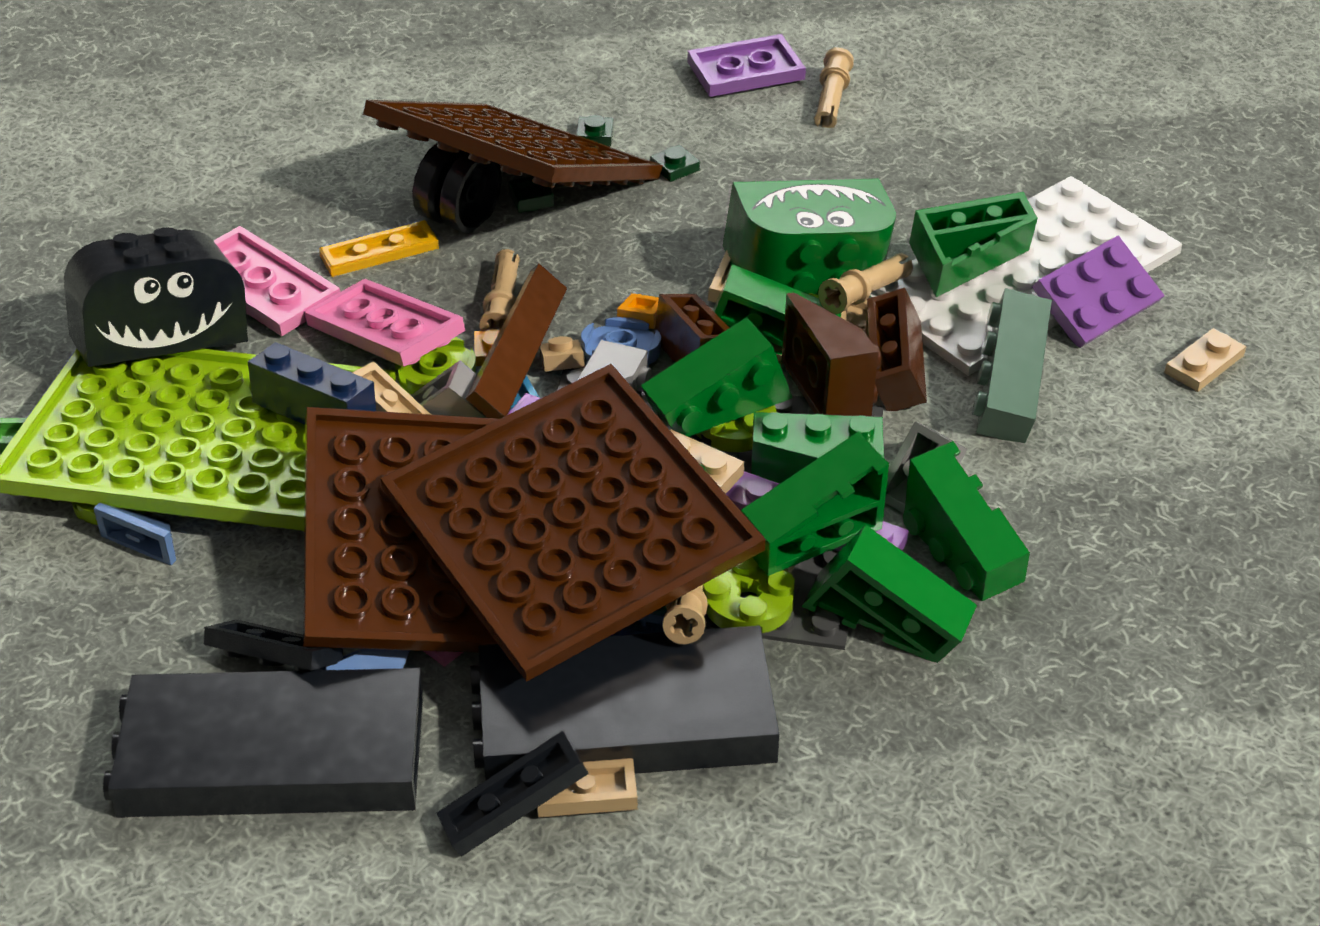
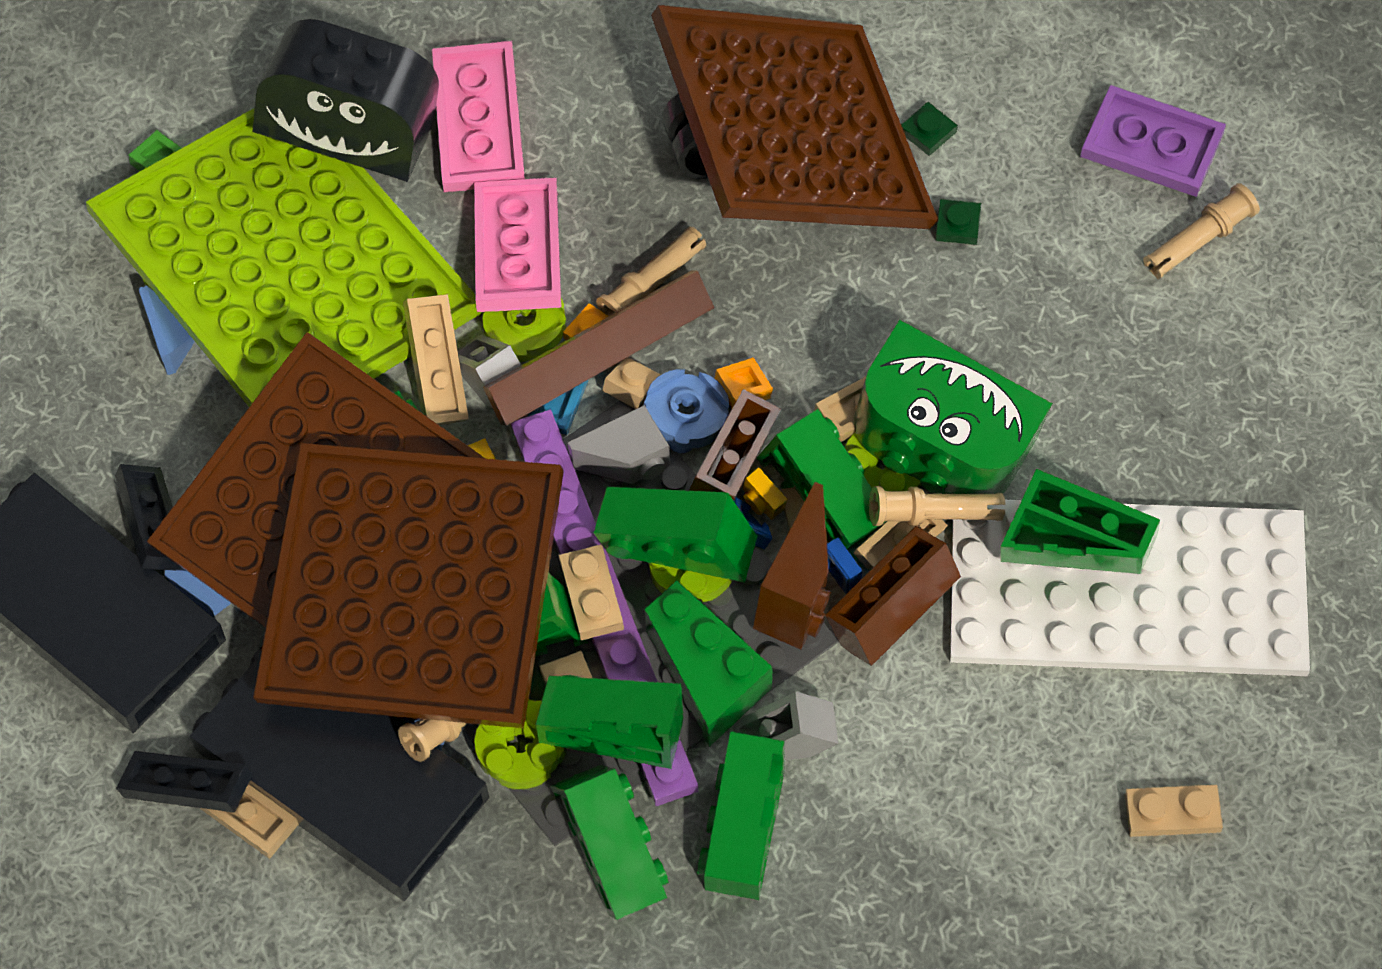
camera: 45 degrees right, 20 degrees up
dark blue brick [248,342,376,425] -> none
yellow tile [319,220,439,277] -> none
sand green brick [972,288,1052,443] -> none
medium lavender plate [1032,235,1165,348] -> none

